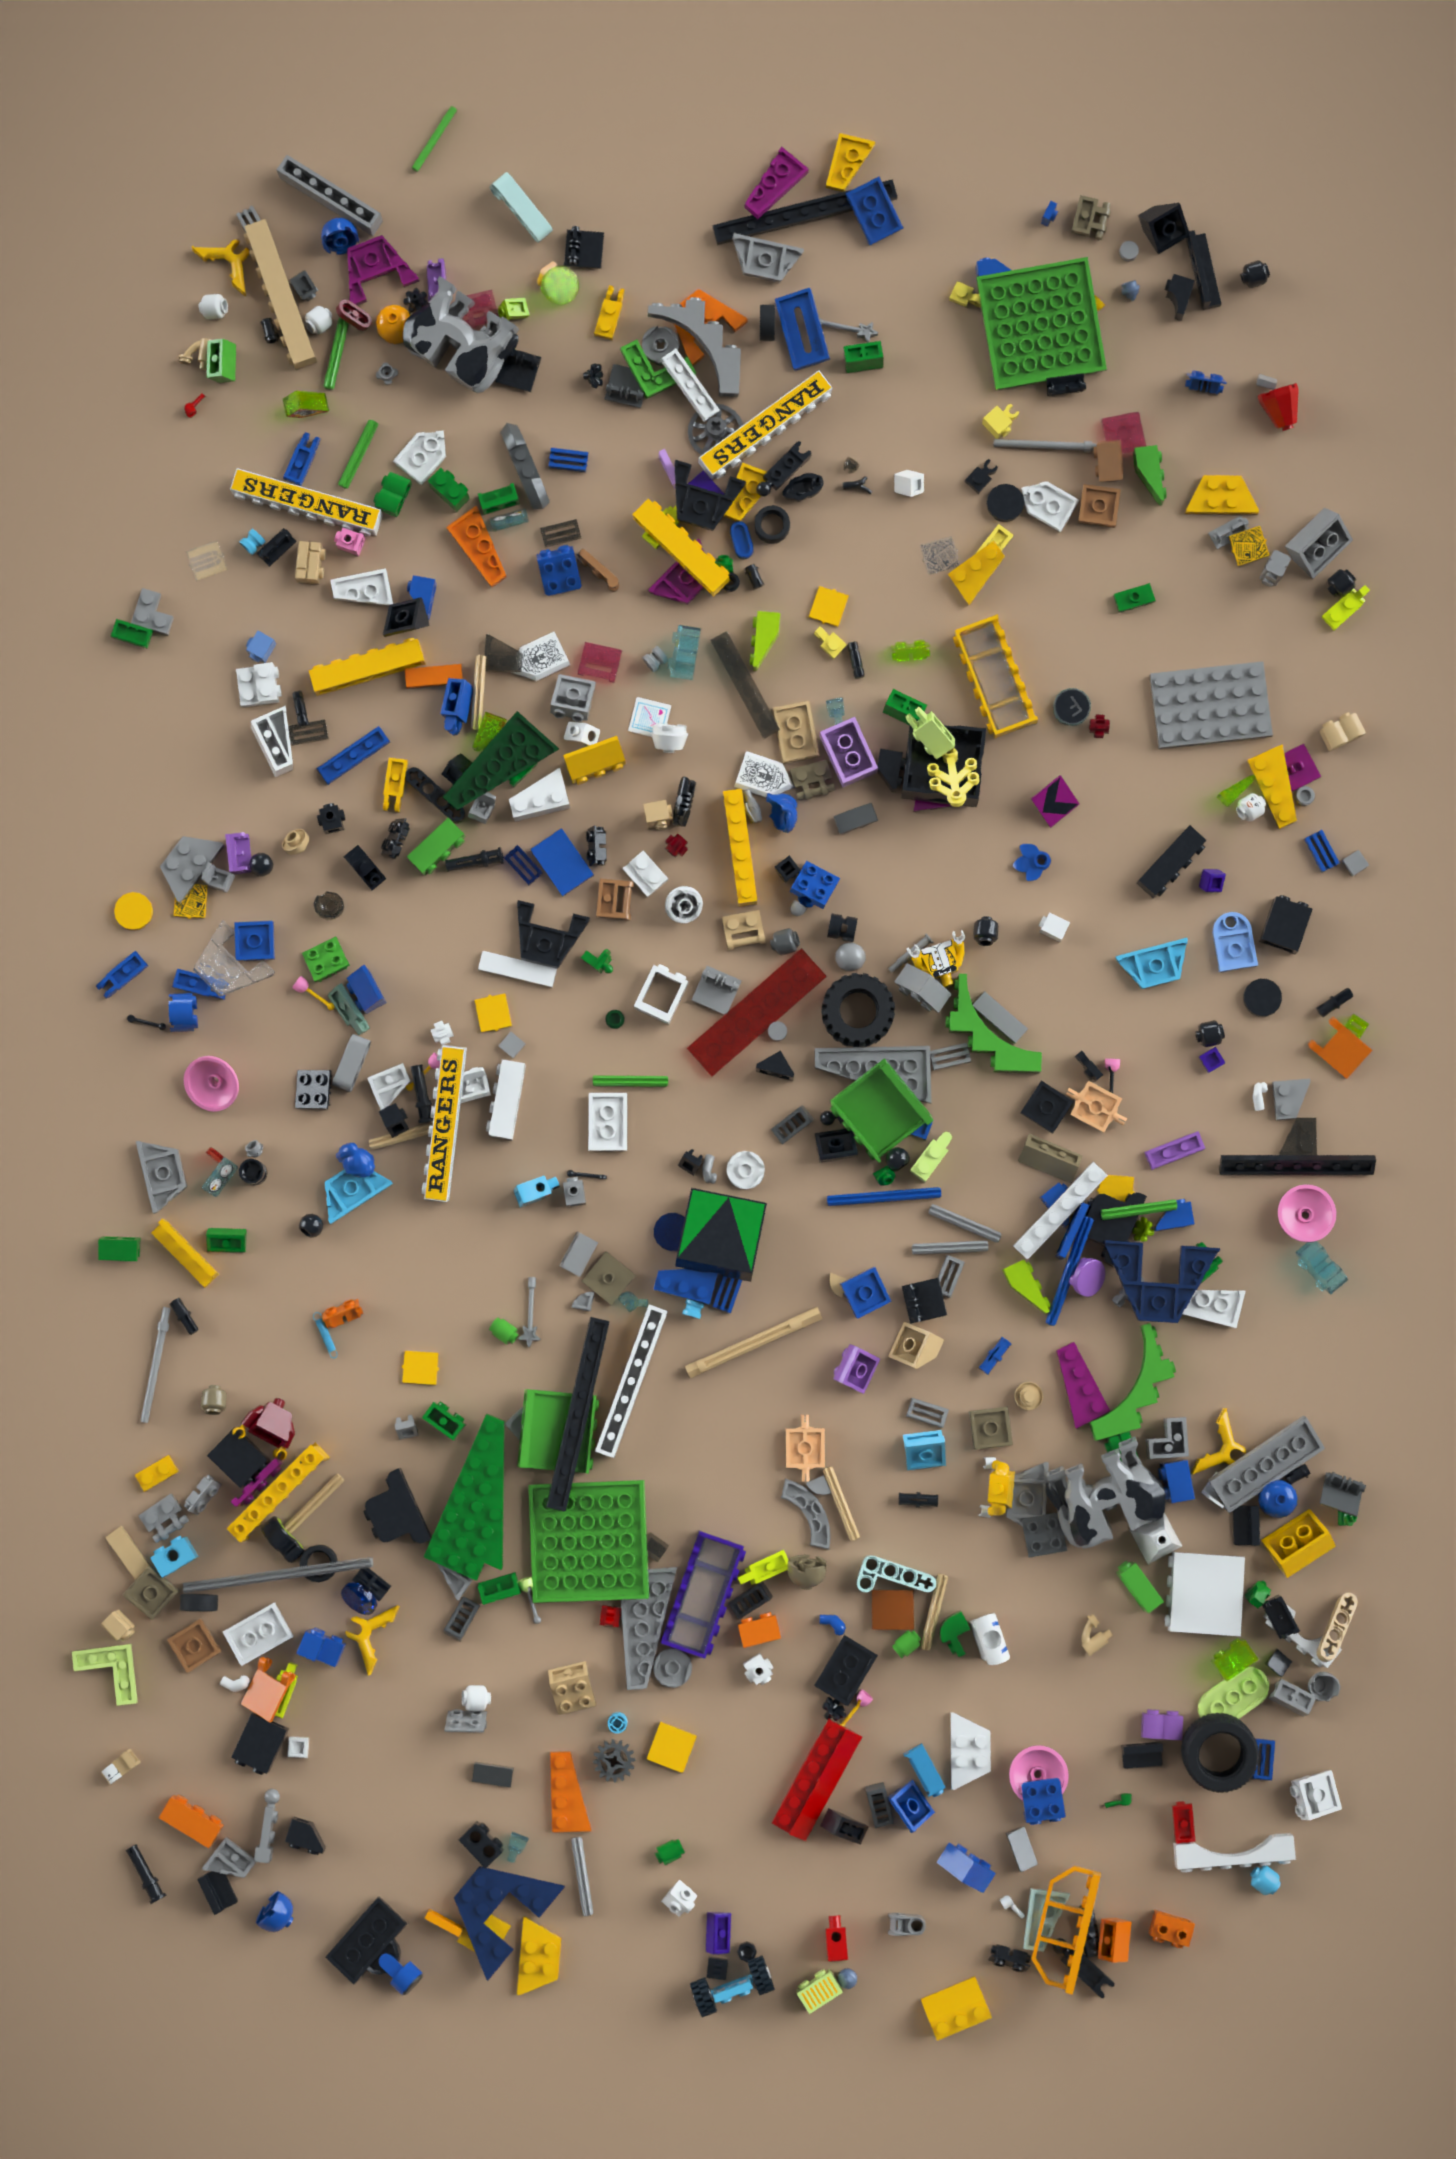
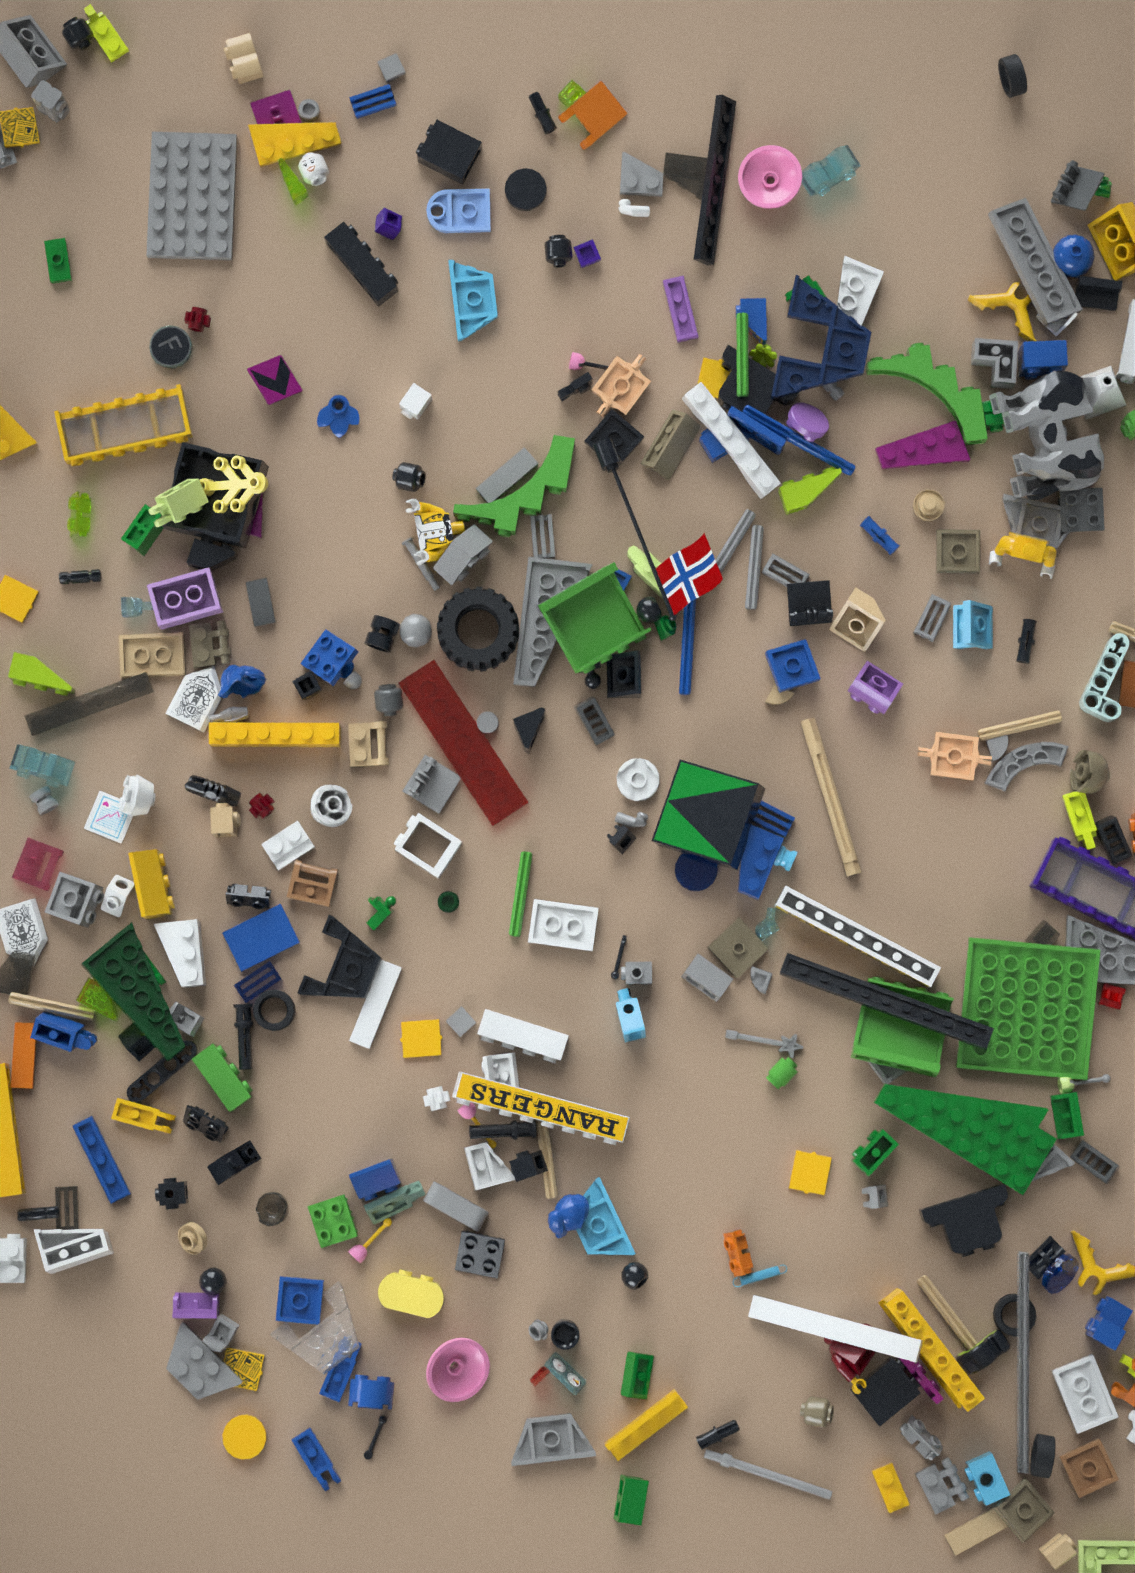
camera: 85 degrees left, 0 degrees up
light yellow plate [814,626,847,659] -> none
black pin [1285,1464,1311,1485] -> none
none -> black tyre [253,989,295,1031]
none -> light yellow brick [378,1269,444,1318]
none -> flag [593,438,723,621]
none -> white tile [748,1295,923,1362]
none -> black tyre [998,54,1027,98]

